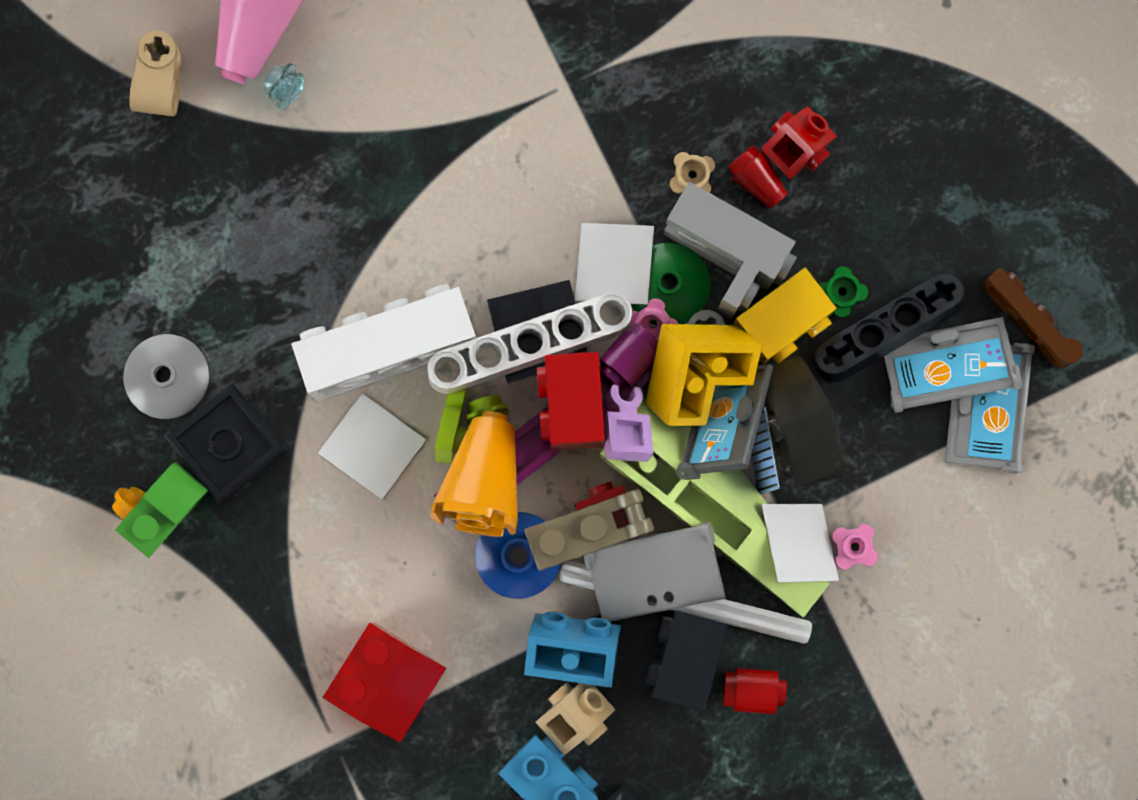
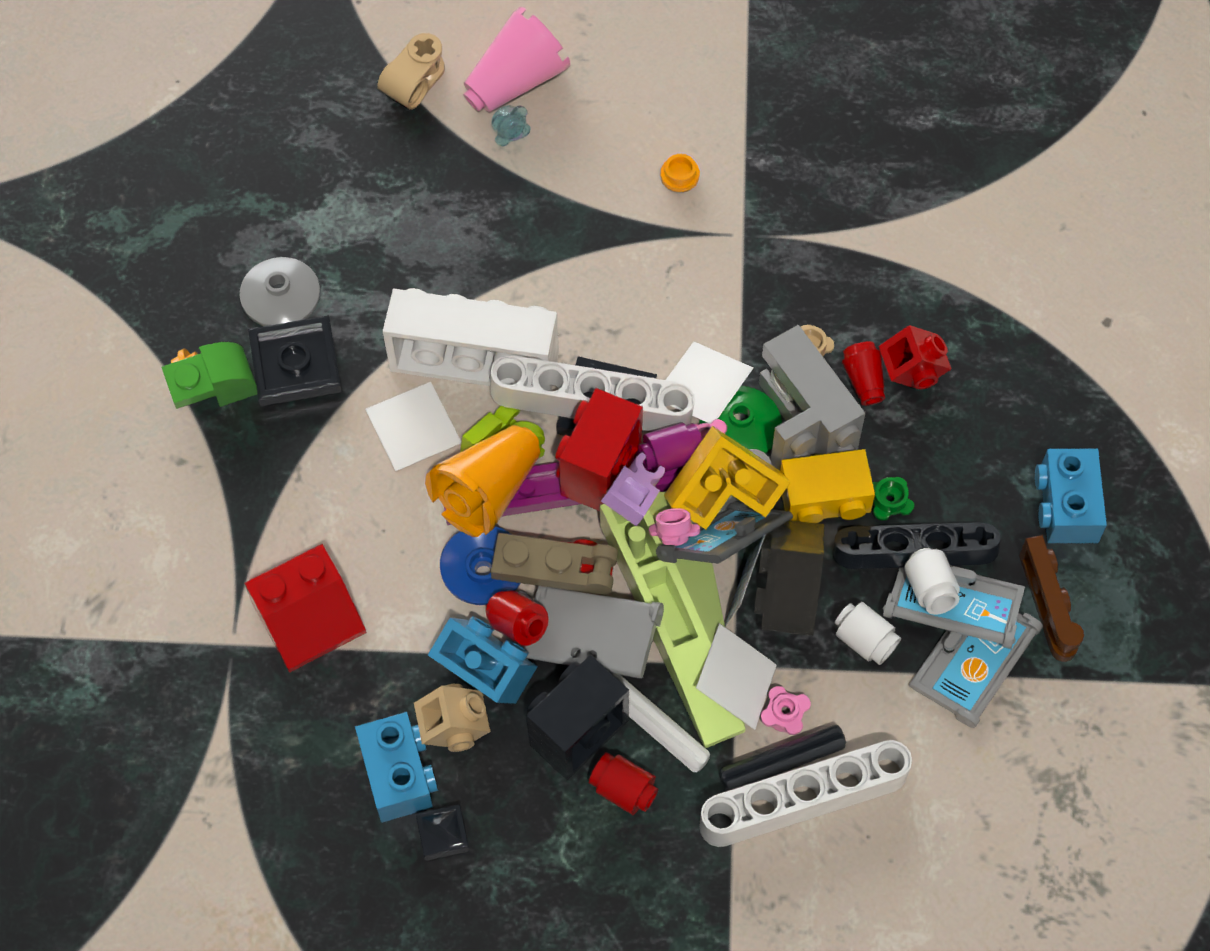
camera: 30 degrees right, 20 degrees down
none -> red brick [486,590,549,646]
none -> bright pink plate [649,508,701,546]
none -> light orange plate [661,154,700,192]
none -> white beam [700,740,912,847]
none -> black axle [719,725,846,791]
none -> white brick [834,602,901,665]
none -> white brick [904,548,960,615]
none -> dark azure brick [1035,449,1107,543]

